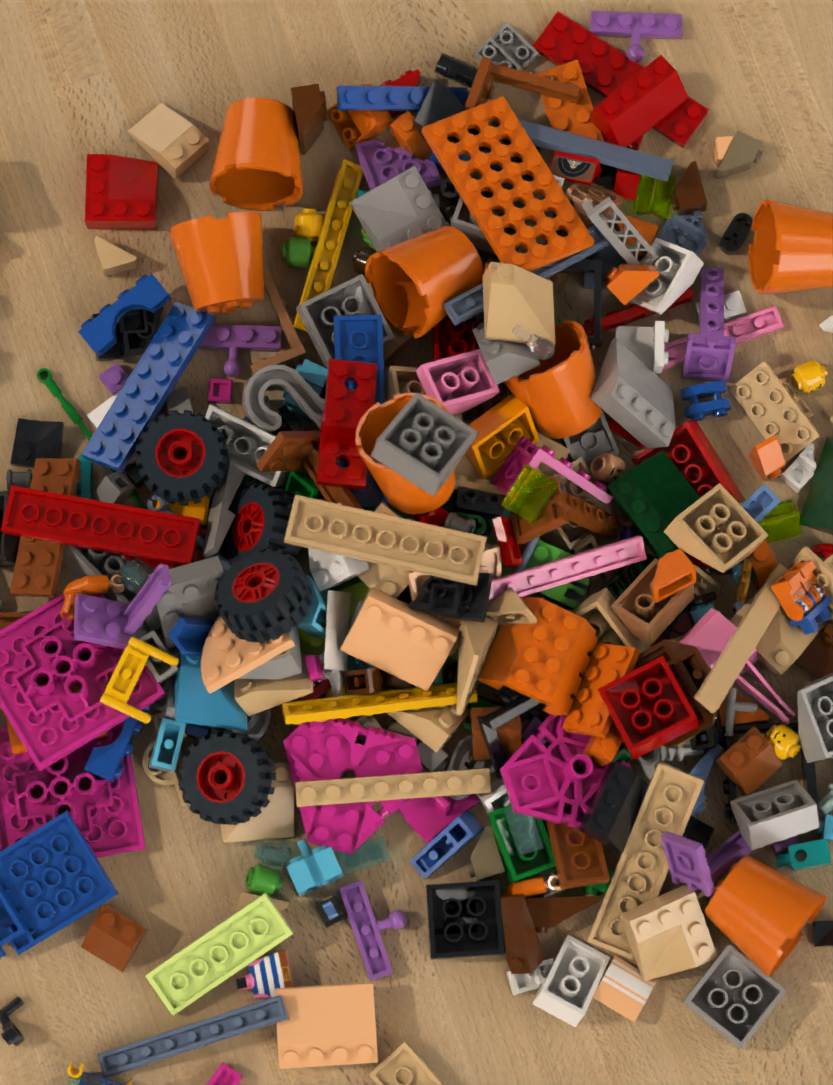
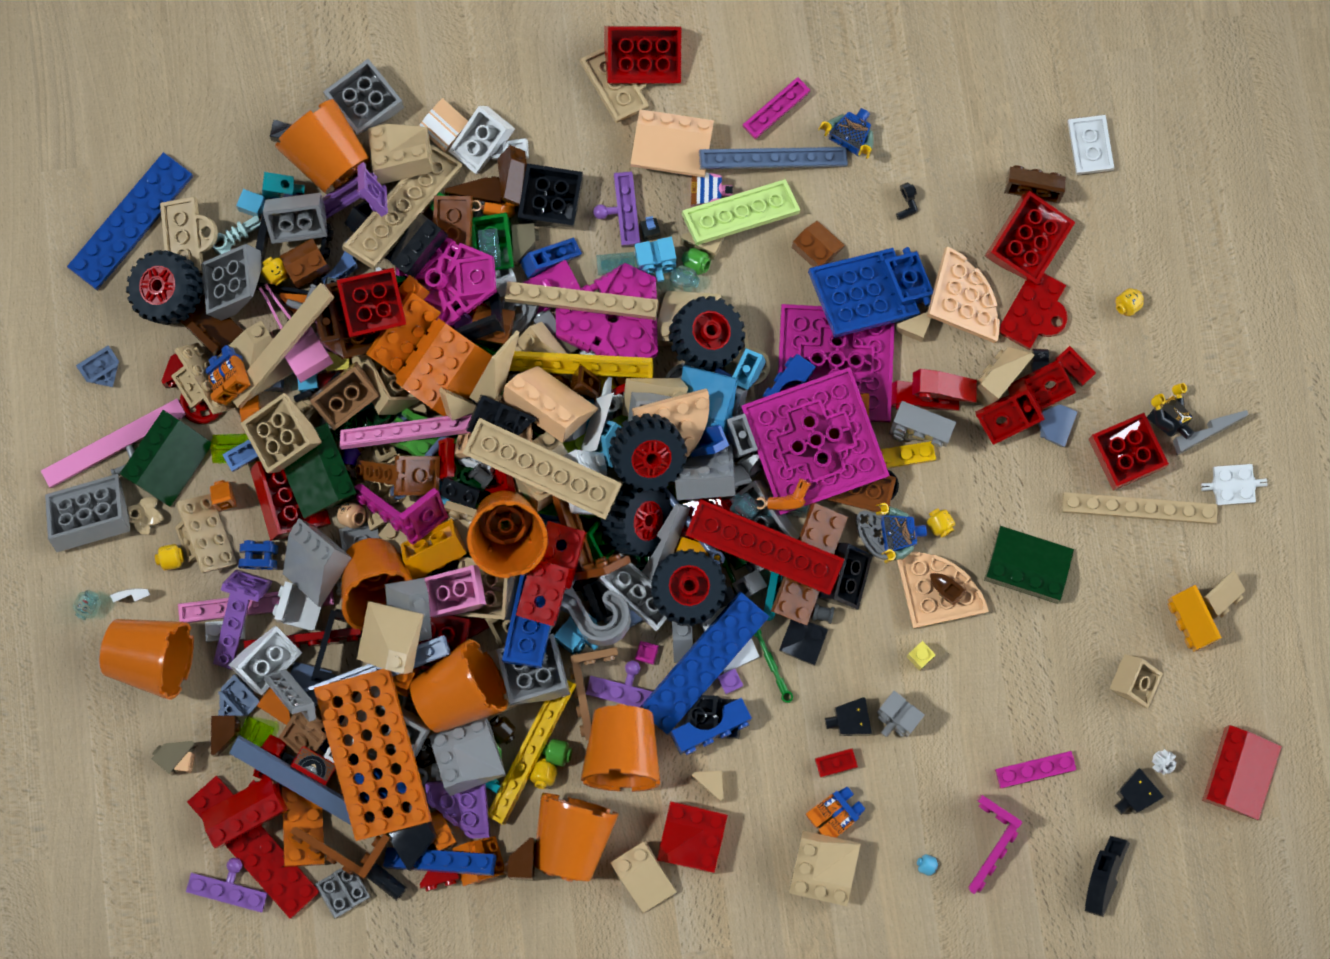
camera: 165 degrees left, 0 degrees up
medium lavender bracket [74,564,171,649] -> none
yellow plate [100,636,179,724] -> none
dark pink tile [305,655,325,682] -> none
light grey slope [371,392,478,497] -> none
clear neon green panel [501,464,558,525] -> none
clear piece [512,325,555,360] -> none
orange slope [603,264,660,306] -> none
orange slope [652,548,696,603] -> none
black beam [720,213,753,255] -> none
pearl gold wheel [736,558,752,603] -> none
white slope [780,443,817,493] -> none

